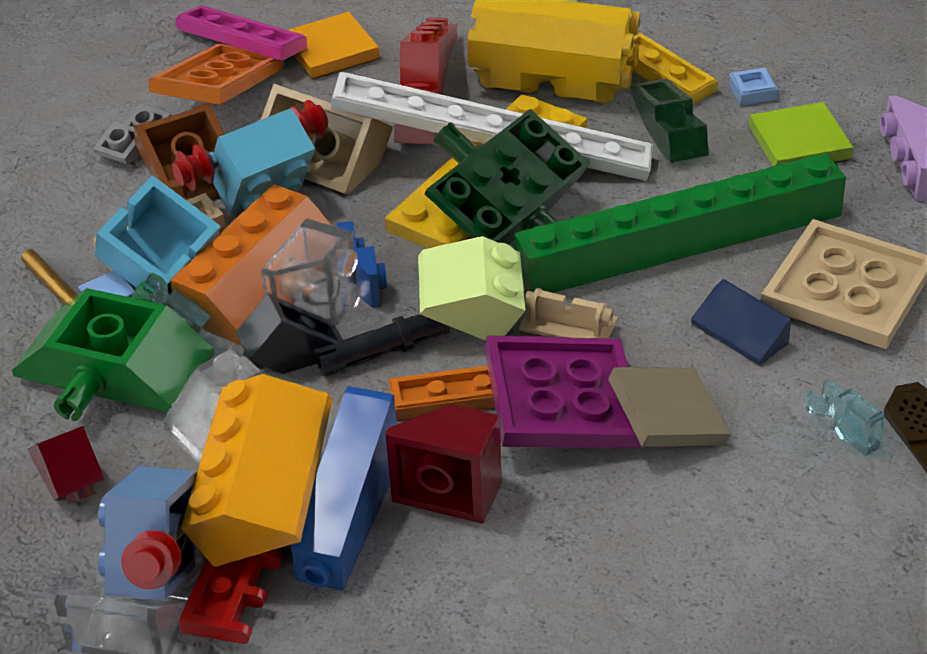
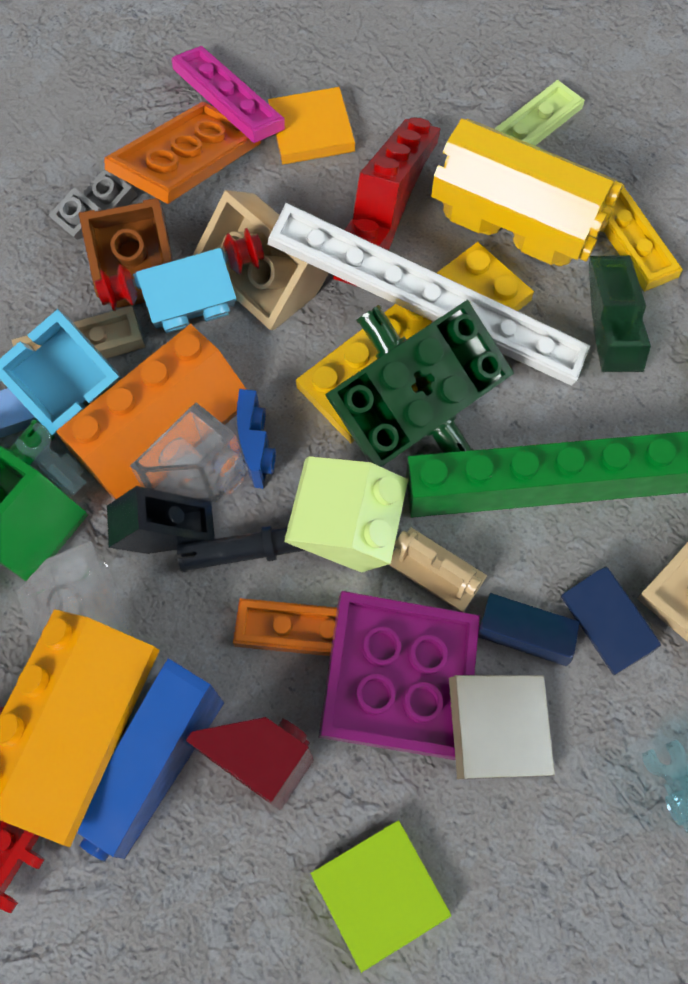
camera: 15 degrees right, 25 degrees up
none -> lime tile [310,820,452,973]
none -> dark blue slope [478,593,580,667]

